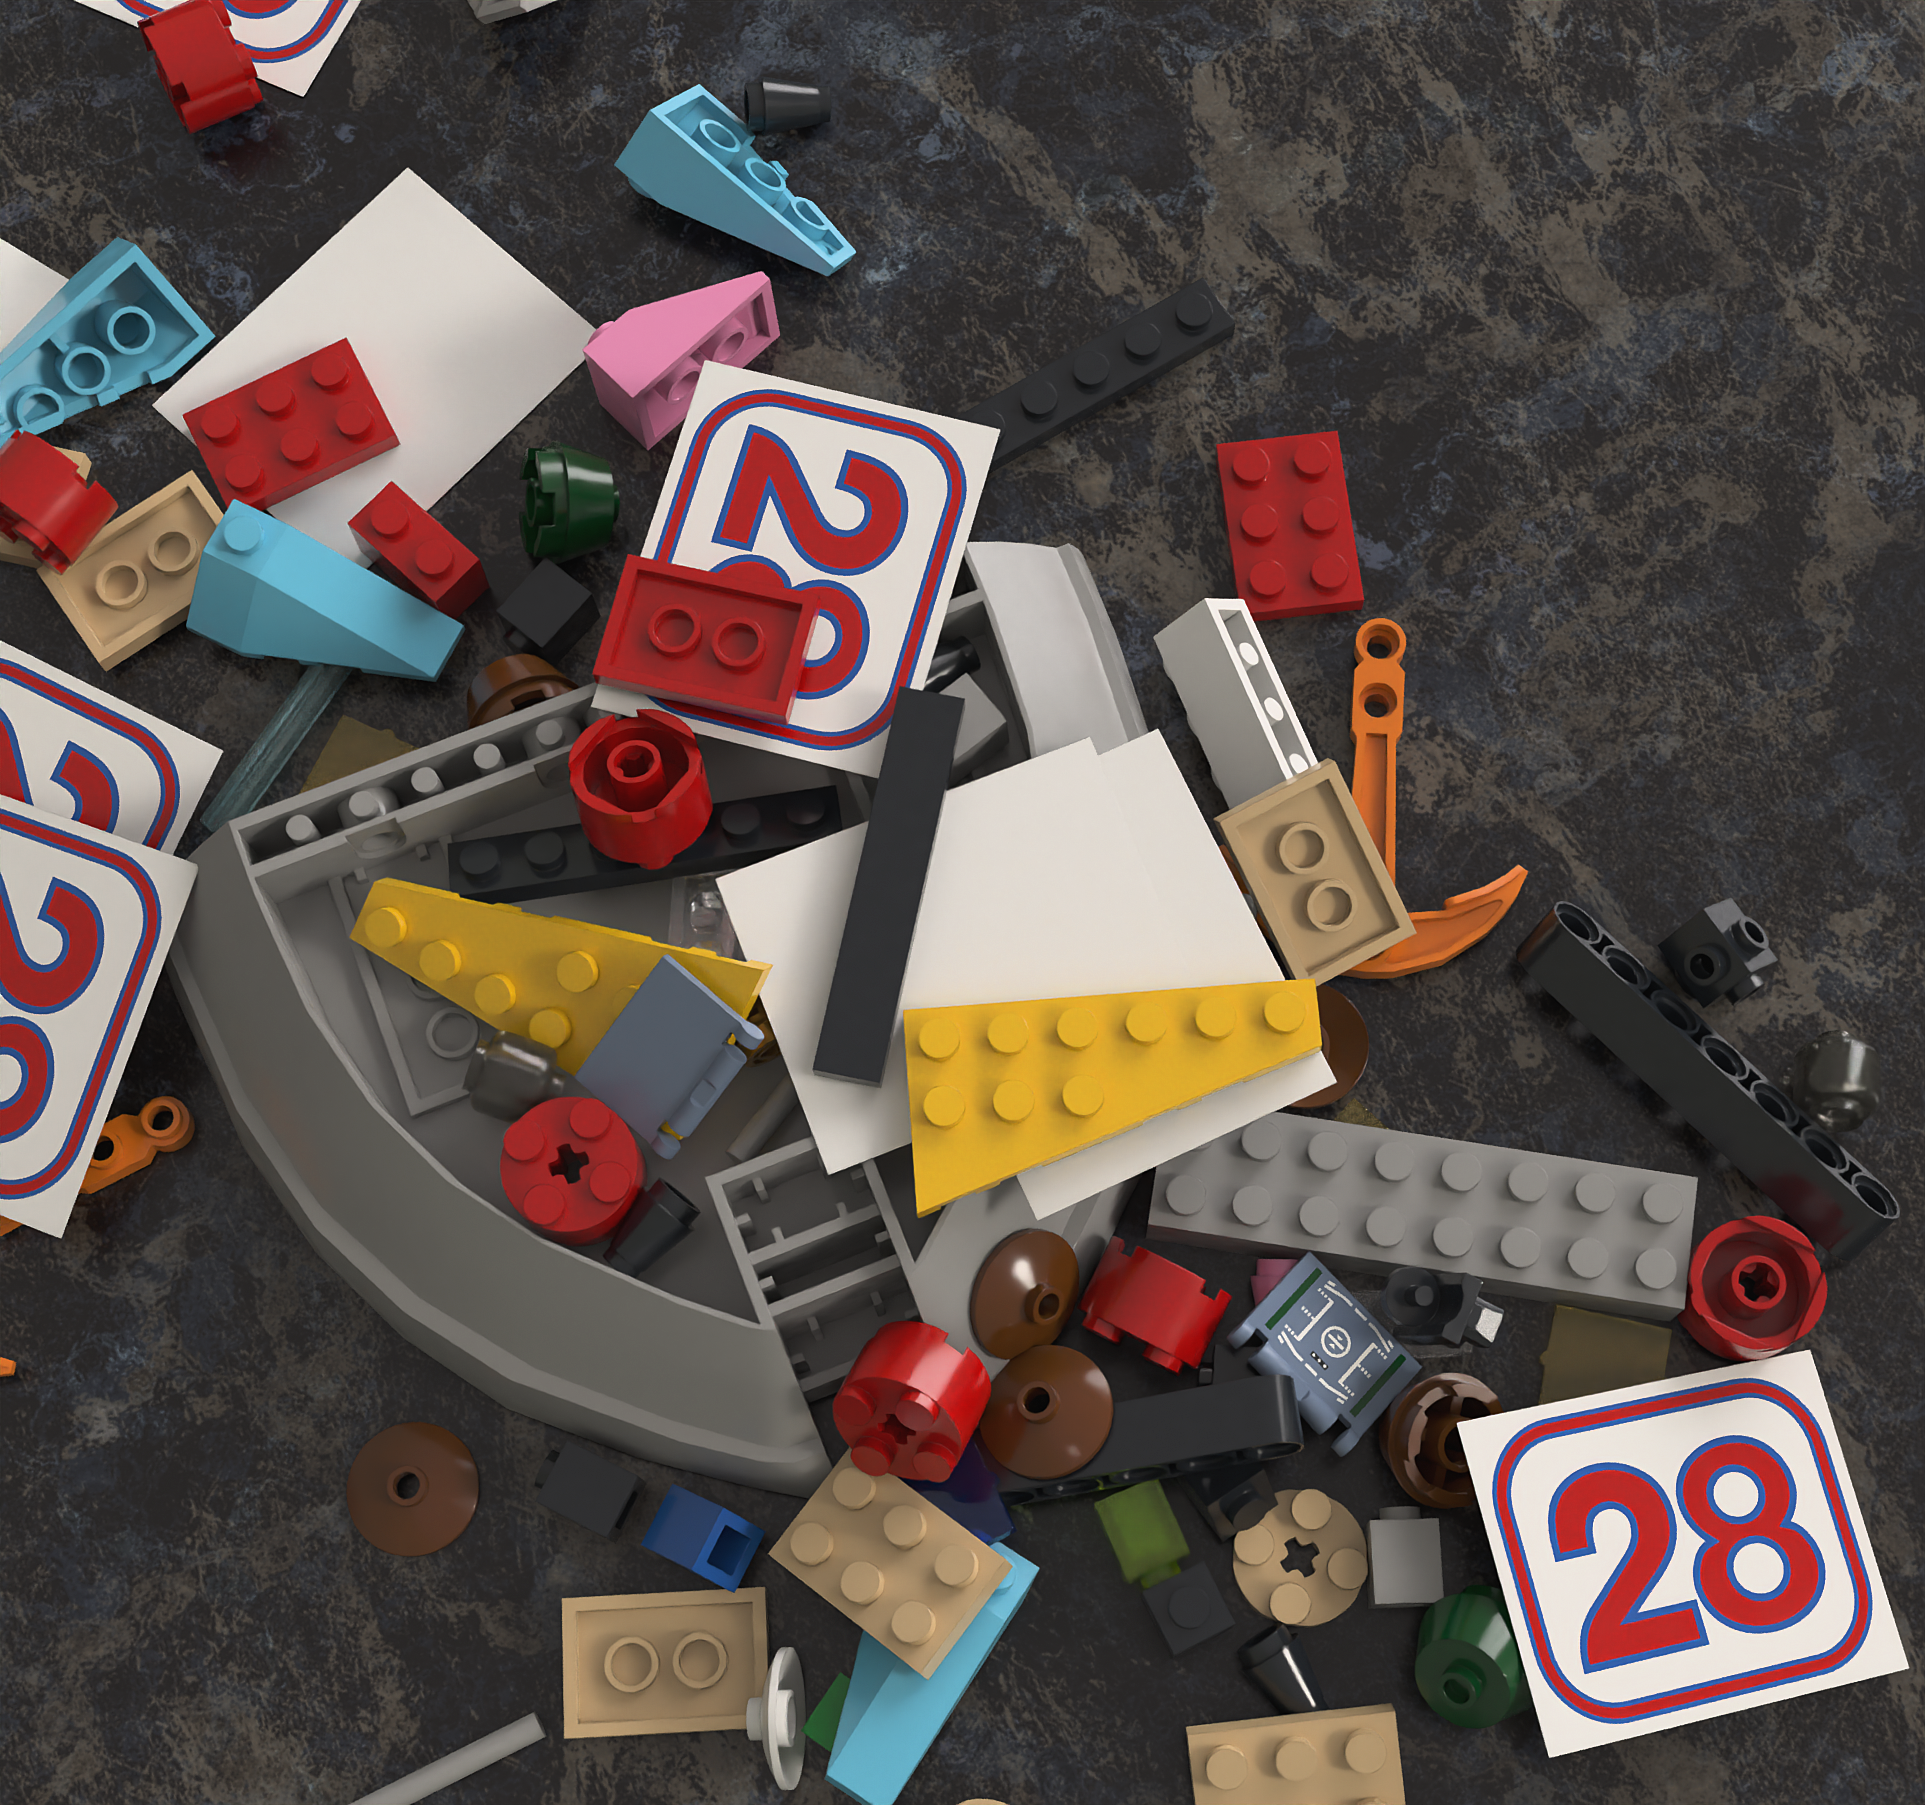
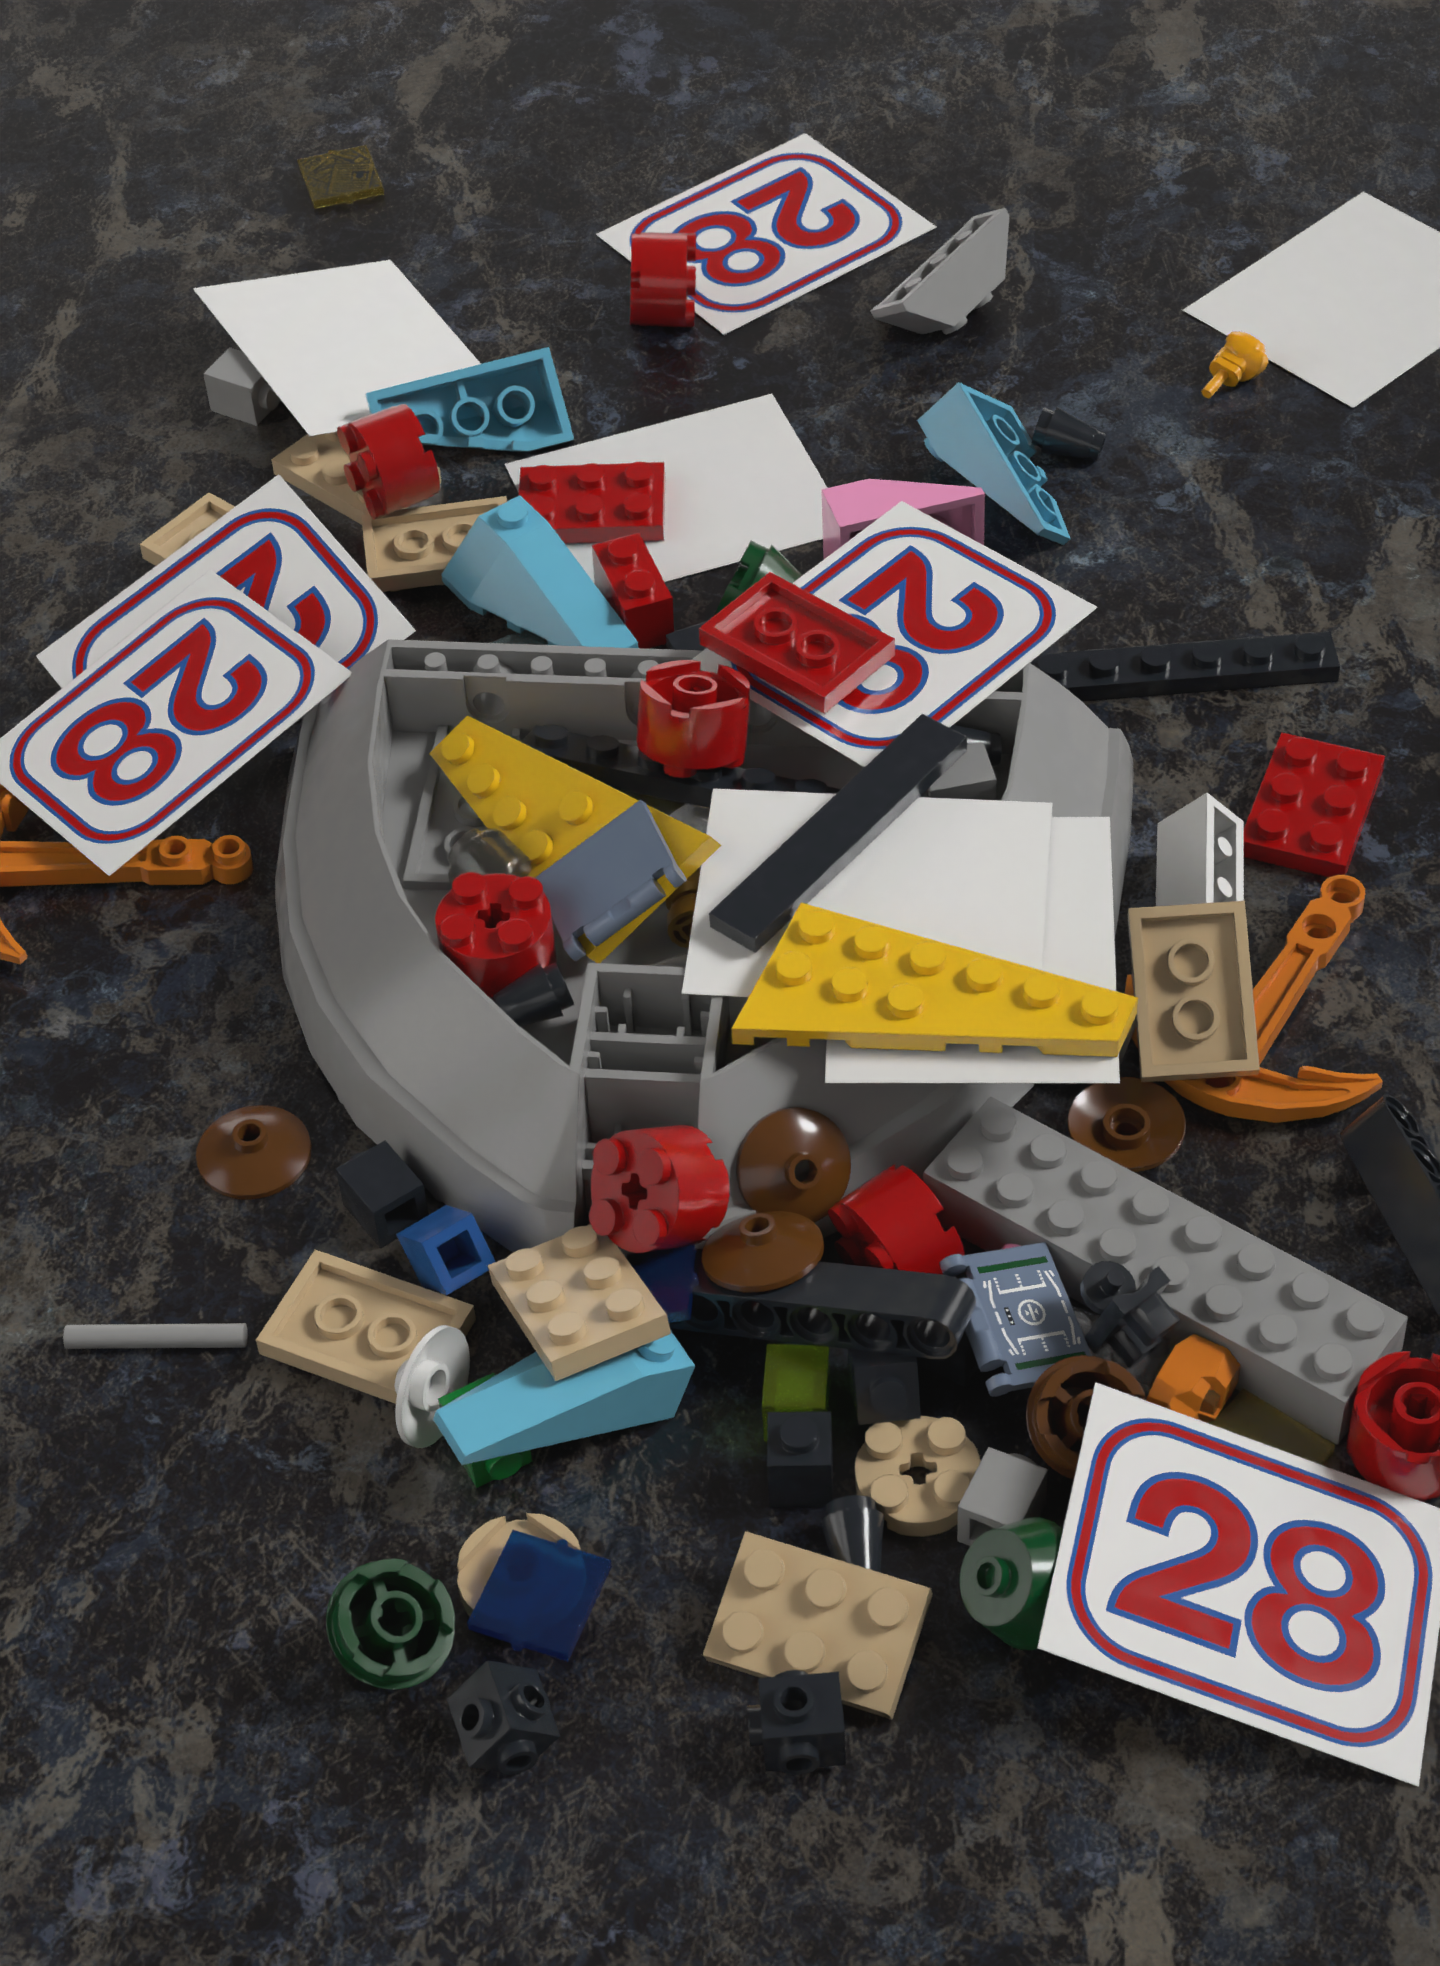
camera: 25 degrees right, 25 degrees down
none -> orange rock [1146,1334,1240,1423]

